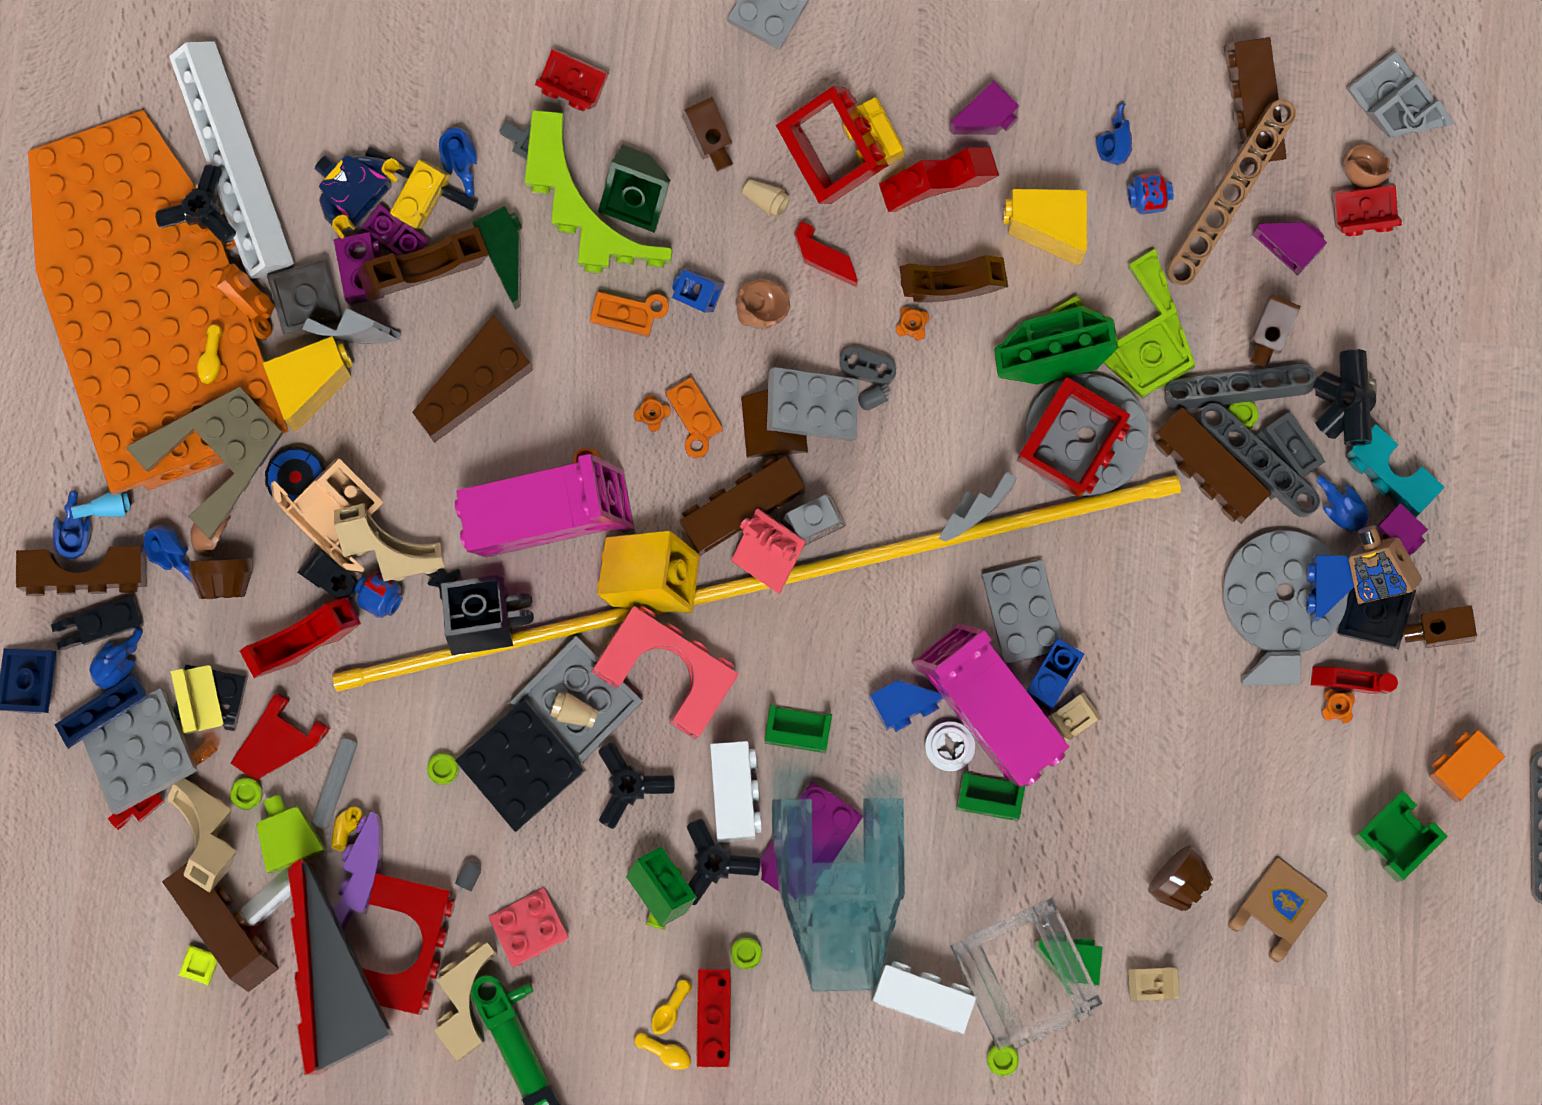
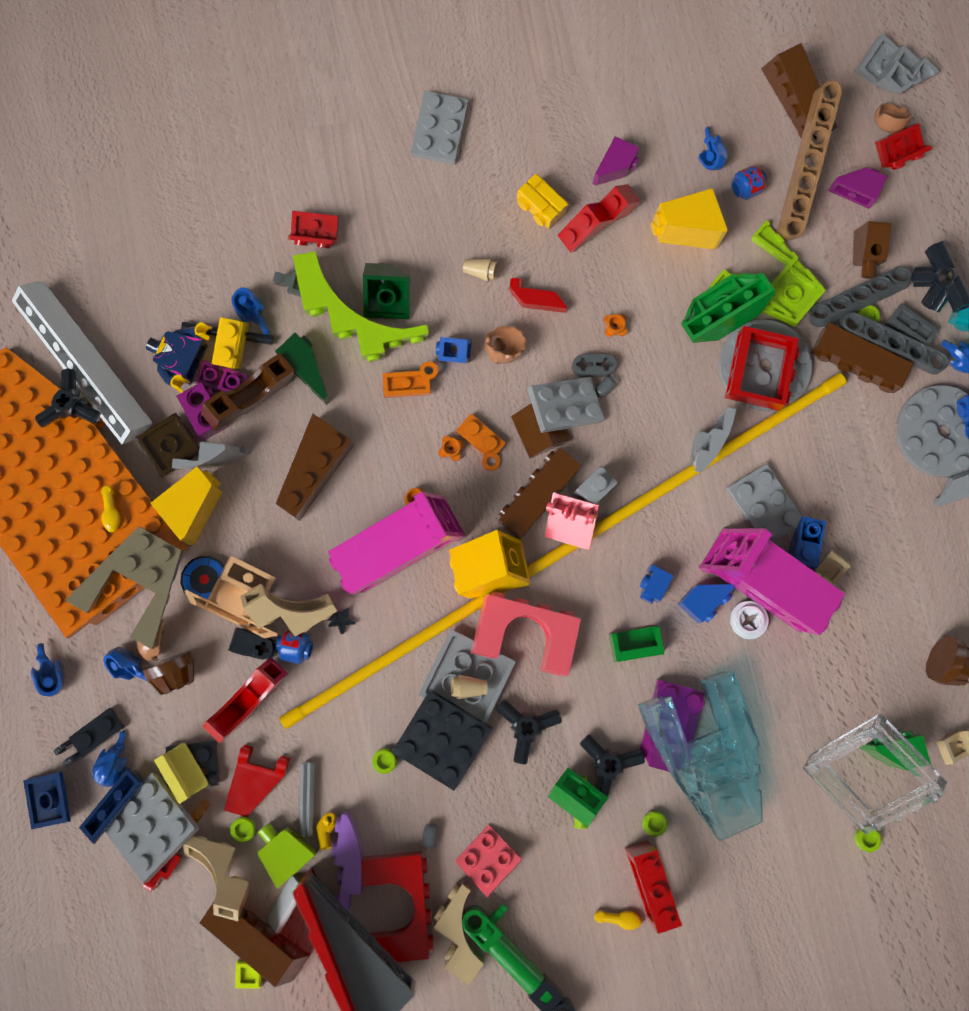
camera: 25 degrees left, 0 degrees up
reddish brown arch [16,546,147,596] -> none
medium azure cone [71,492,130,519] -> none
orange hinge [217,263,275,340] -> none
black hinge [441,575,534,656] -> none
yellow piece [651,979,692,1035] -> none
reddish brown torso [682,97,733,172] -> none
white brick [710,741,761,843] -> none
red window [776,86,889,204] -> none
white brick [871,961,977,1034] -> none
reddish brown arch [899,255,1008,302] -> none
green panel [956,771,1026,821] -> none
none -> blue brick [639,565,673,604]

